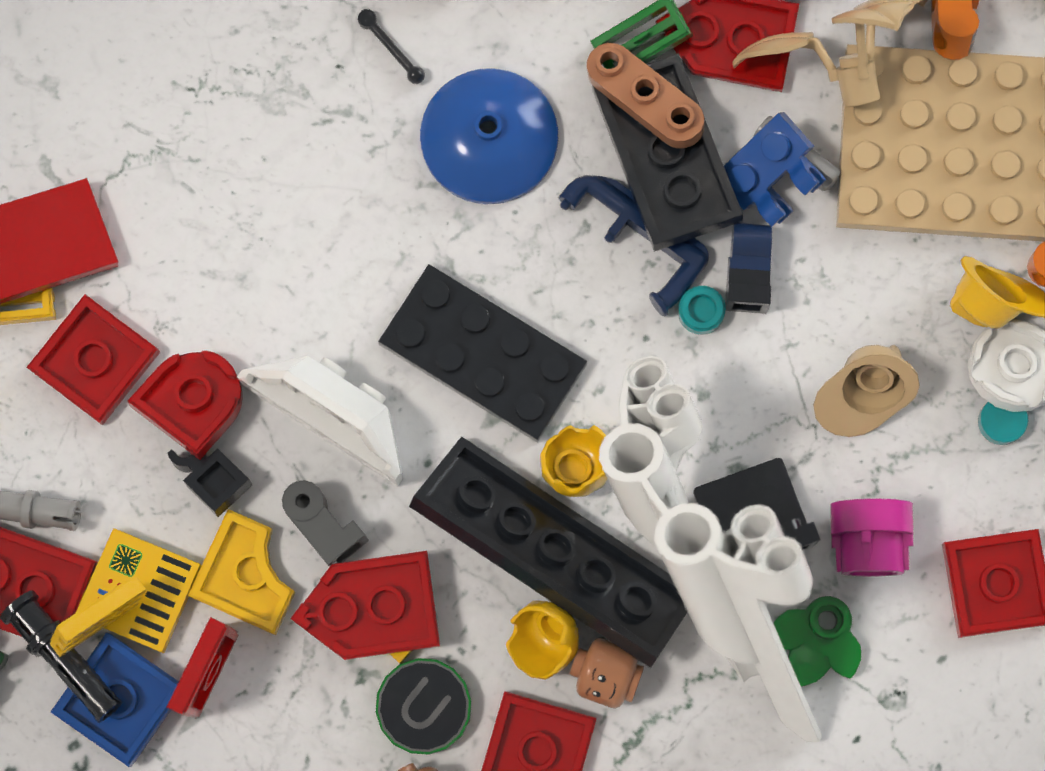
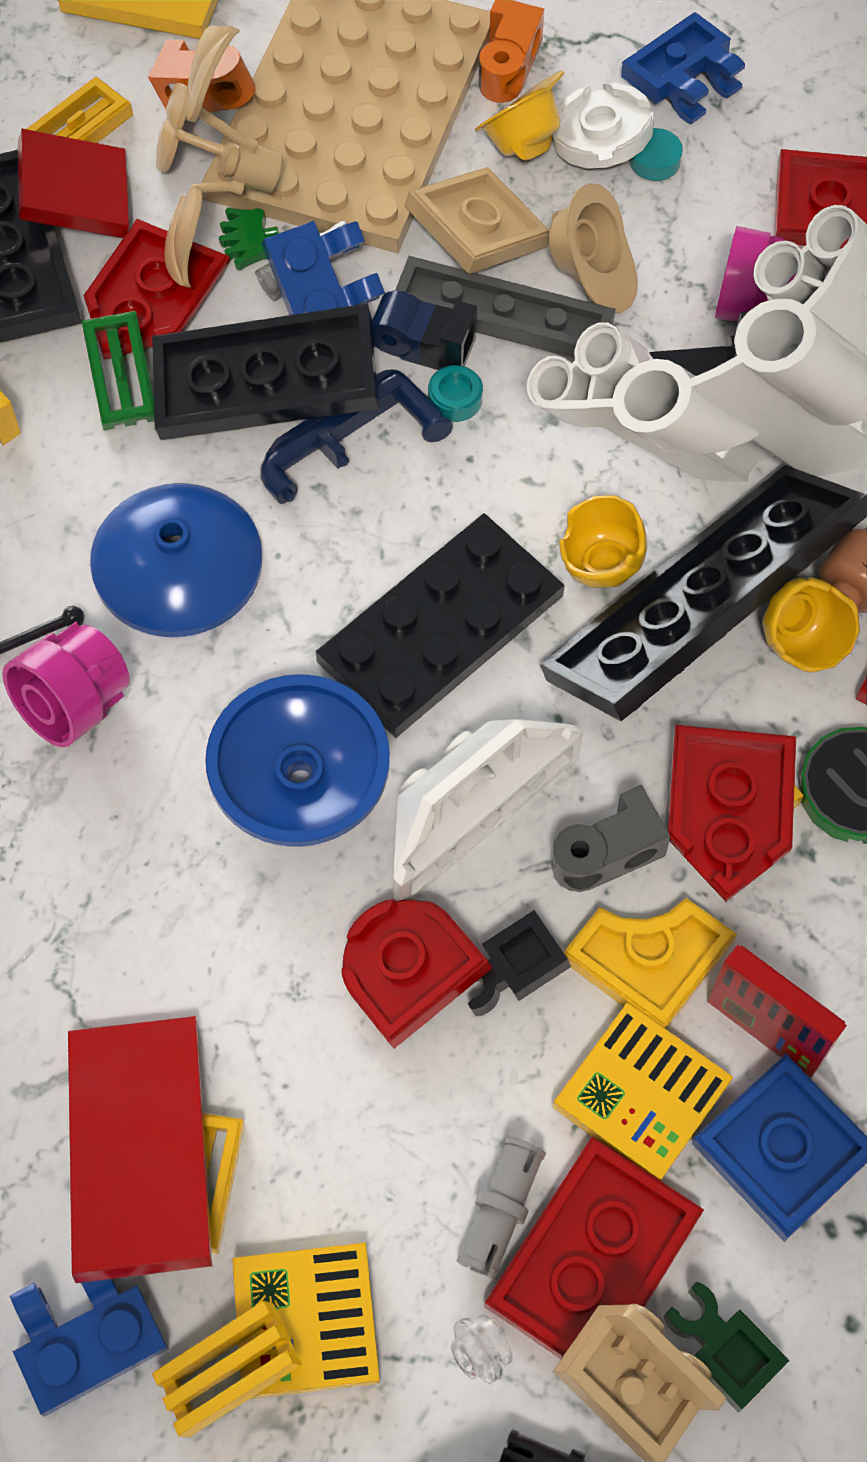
camera: 80 degrees left, 15 degrees down
black pin [0,590,123,723] -> none
red tile [26,294,160,426] -> none
yellow tile [50,576,146,657] -> none
nougat plate [587,43,704,148] -> none
none -> dark pink piece [2,622,129,747]
none -> blue dish [205,674,390,847]
none -> green piece [219,208,279,270]
none -> dark grey plate [395,256,616,358]
none -> tan tile [404,167,549,274]

